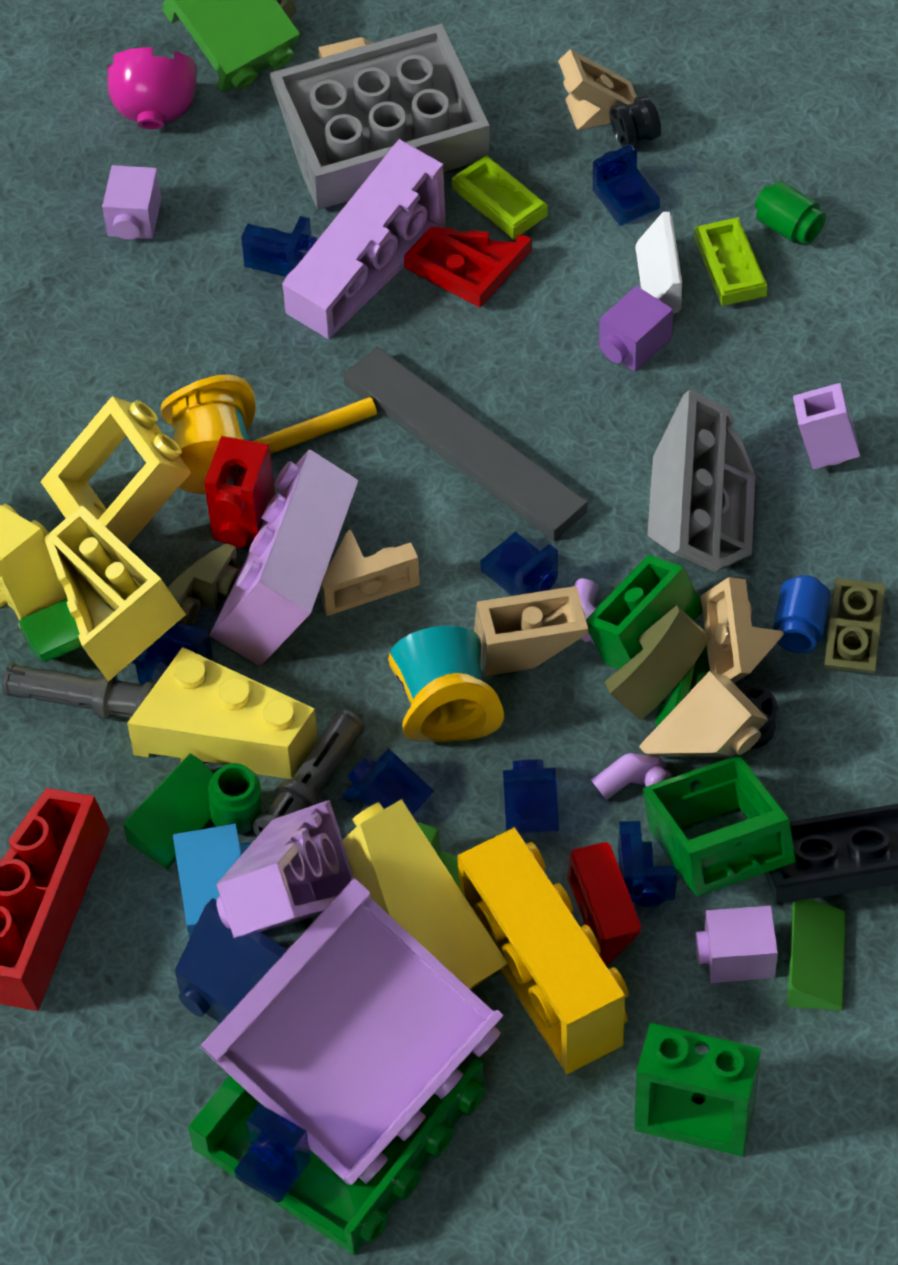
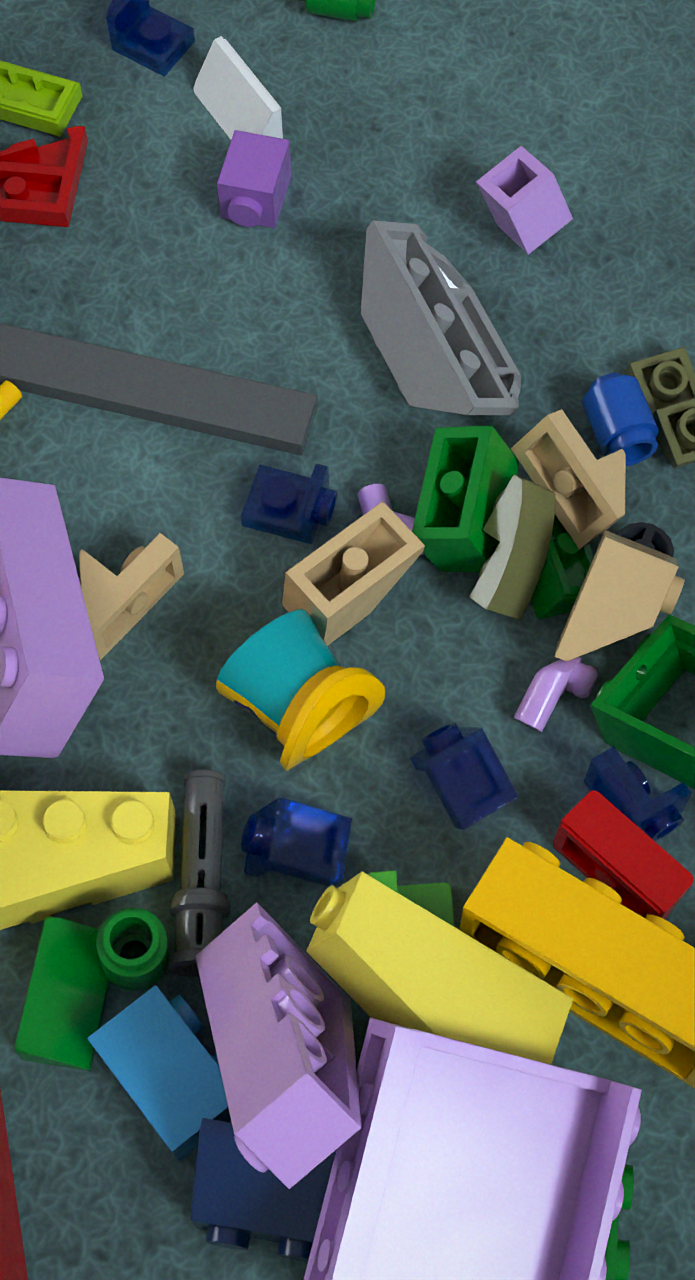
camera: 30 degrees left, 10 degrees up
lime plate [694,217,768,306] -> none

